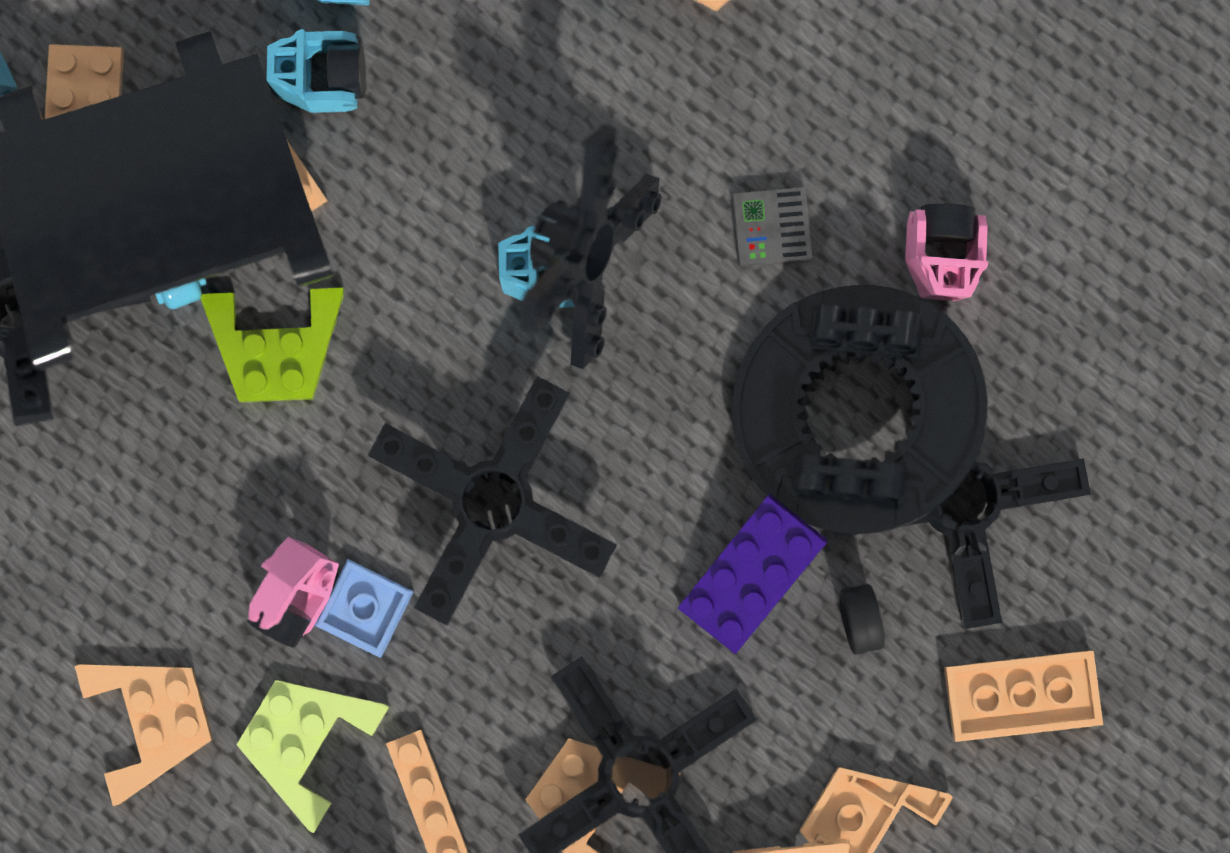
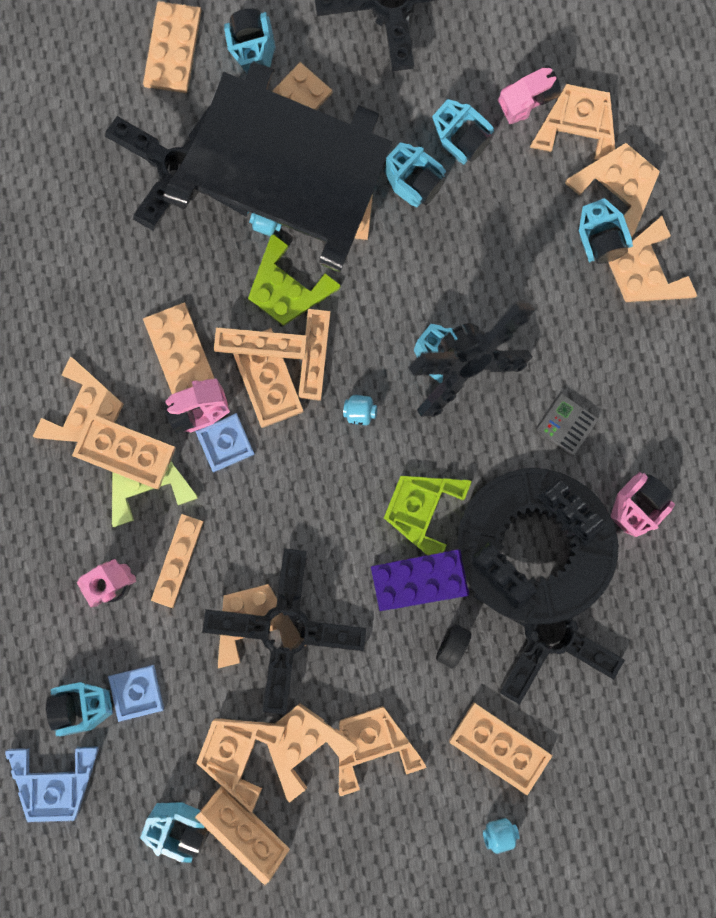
camera: 40 degrees right, 0 degrees up
black piece [367,376,617,626] -> none
none -> light nougat plate [72,414,176,490]
none -> light nougat plate [143,302,215,394]
none -> light nougat plate [214,328,307,360]
none -> light nougat plate [233,328,304,428]
none -> light nougat plate [298,309,331,401]
none -> medium azure head [343,395,377,426]
none -> lime wing [384,476,472,555]
none -> medium azure head [483,818,519,853]

